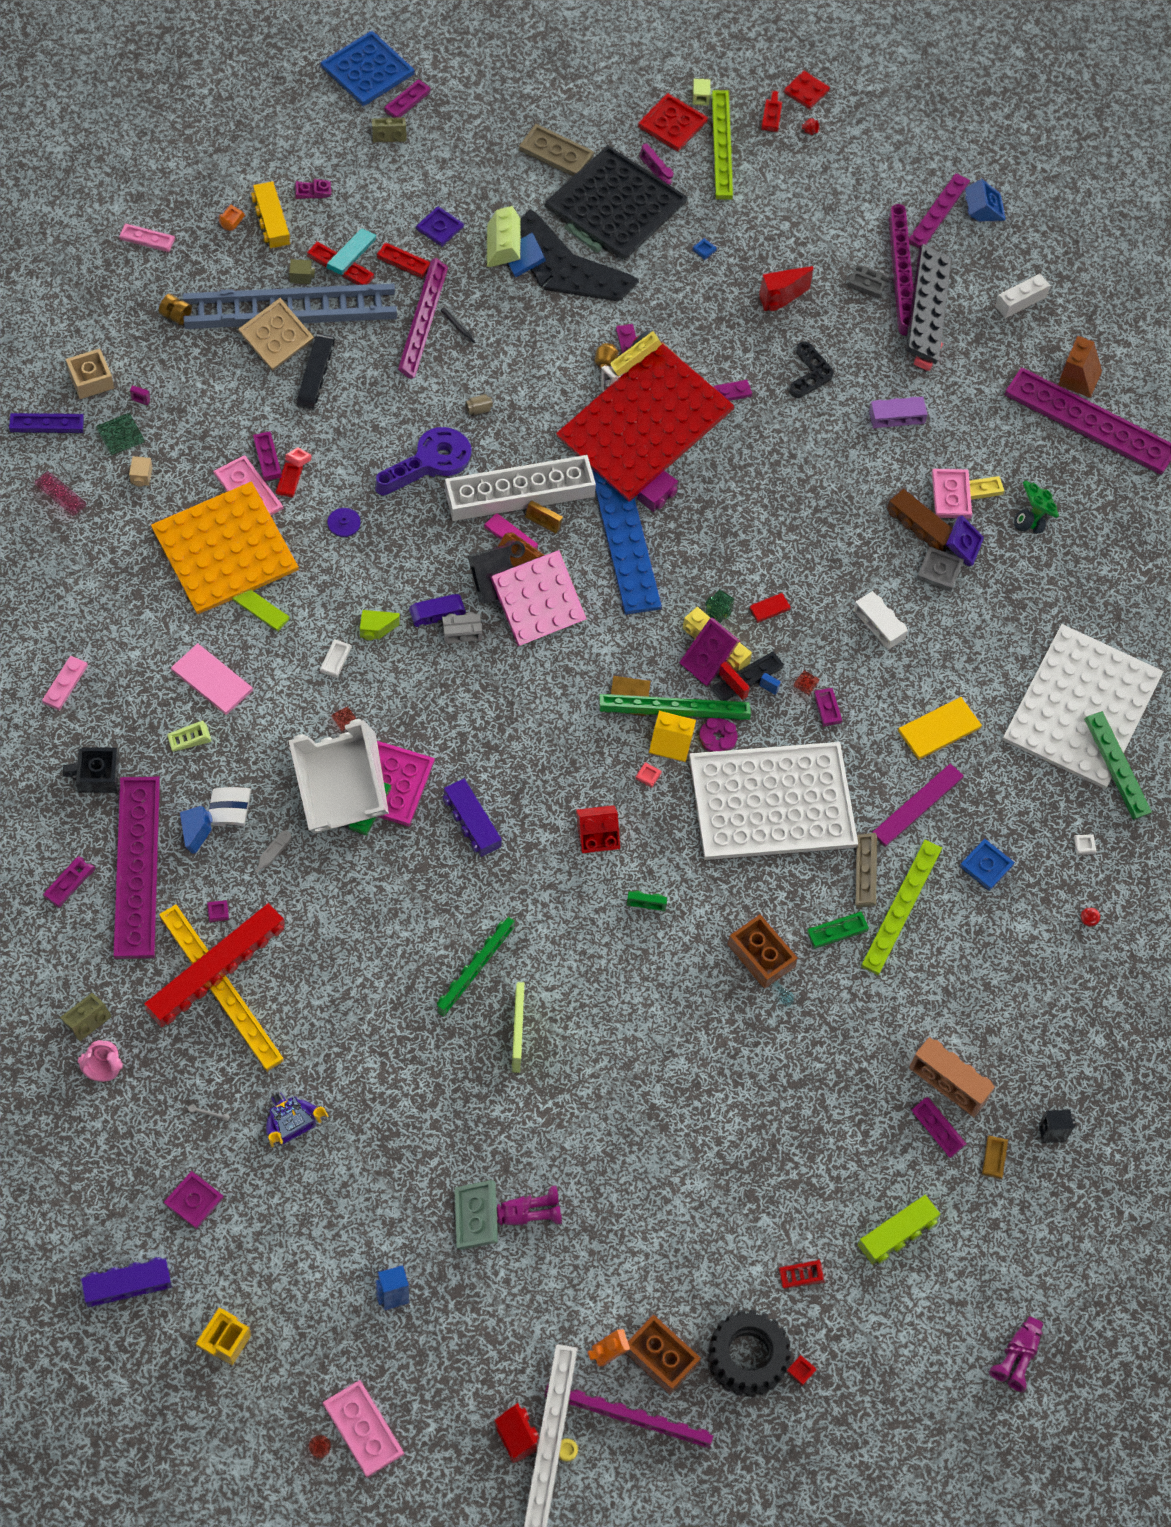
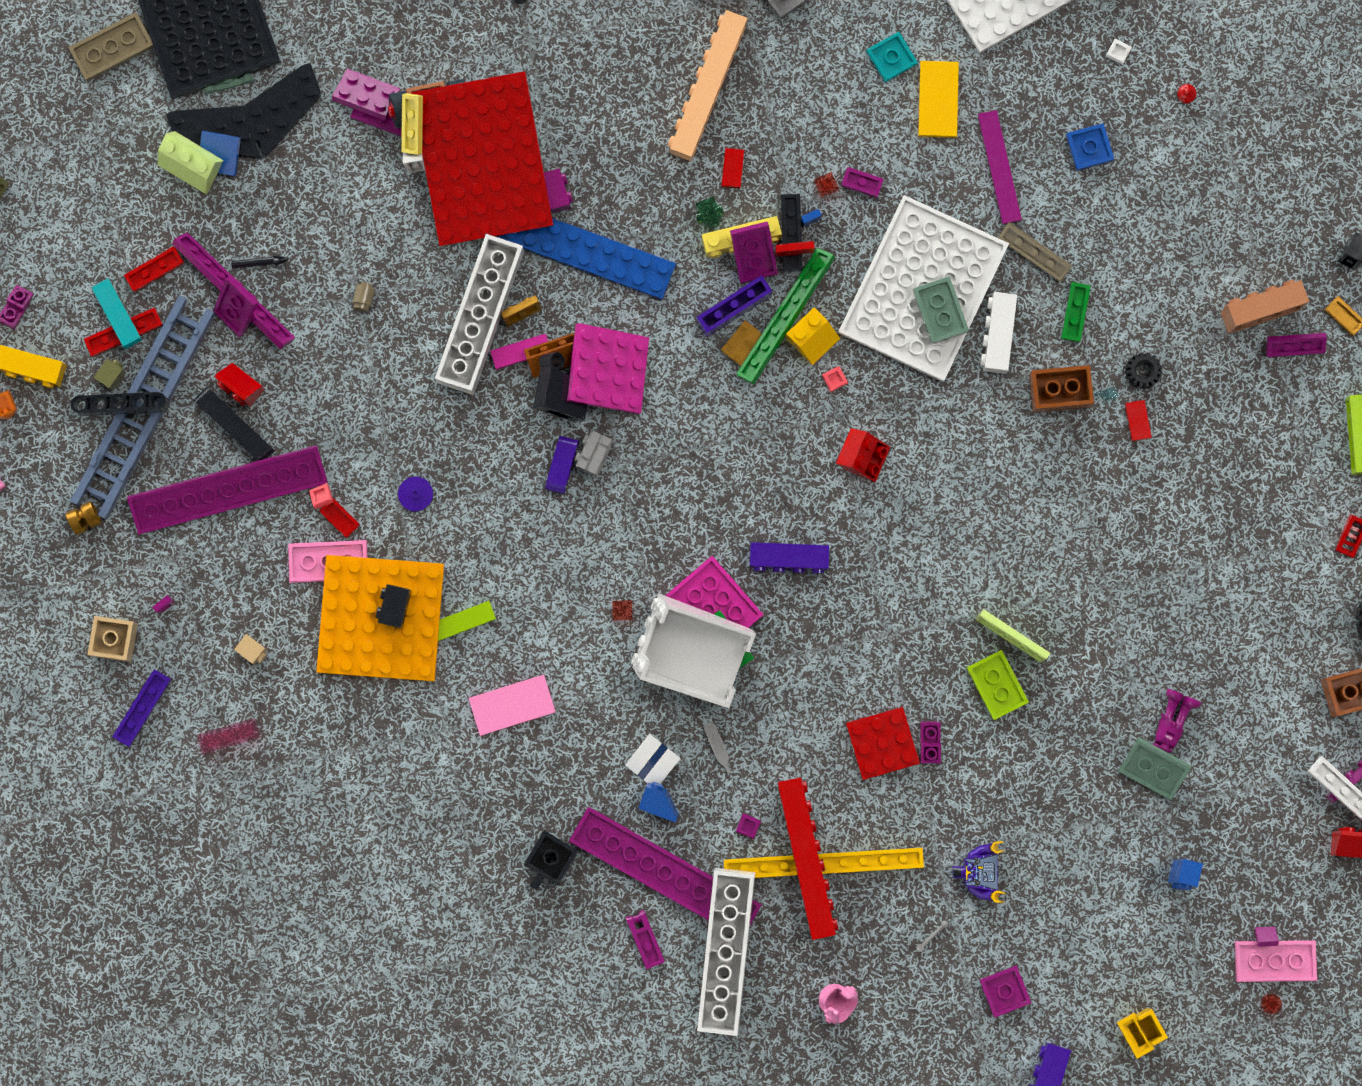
camera: 50 degrees left, 20 degrees up
bright pink plate [42,656,88,711] -> none
olive bracket [60,993,111,1041] -> none
clear green tile [96,412,145,456] -> none
yellowish green slope [167,721,212,752] -> none
tan plate [238,298,314,371] -> none
magenta plate [253,431,282,481] -> none
white tile [320,639,352,678] -> none
lime slope [360,610,400,641] -> none
dark purple beam [375,427,472,495] -> none
dark purple tile [416,206,464,247] -> none
green plate [437,917,515,1017] -> none
orange plate [588,1329,630,1367] -> none
pearl gold head [594,343,619,370] -> none
green plate [626,891,668,912] -> none
magenta plate [699,718,738,752] -> none
magenta plate [713,379,752,401] -> none
white brick [853,591,908,650] -> none
lime plate [861,840,942,976] -> none
none -> black beam [70,392,170,416]
none -> magenta plate [127,445,328,535]
none -> magenta plate [213,275,259,338]
none -> red slope [214,363,265,407]
none -> plate [332,68,400,120]
none -> black brick [375,584,412,629]
none -> light nougat brick [668,10,747,161]
none -> dark purple brick [697,275,772,337]
none -> white brick [697,868,755,1036]
none -> red plate [846,707,920,780]
none -> teal tile [866,31,918,83]
none -> sand green plate [912,276,969,344]
none -> magenta slope [920,721,941,763]
none -> lime plate [966,650,1029,721]
none -> white brick [980,292,1017,374]
none -> red tile [1124,400,1152,442]
none -> black tyre [1125,352,1162,389]
none -> magenta tile [1255,927,1279,947]

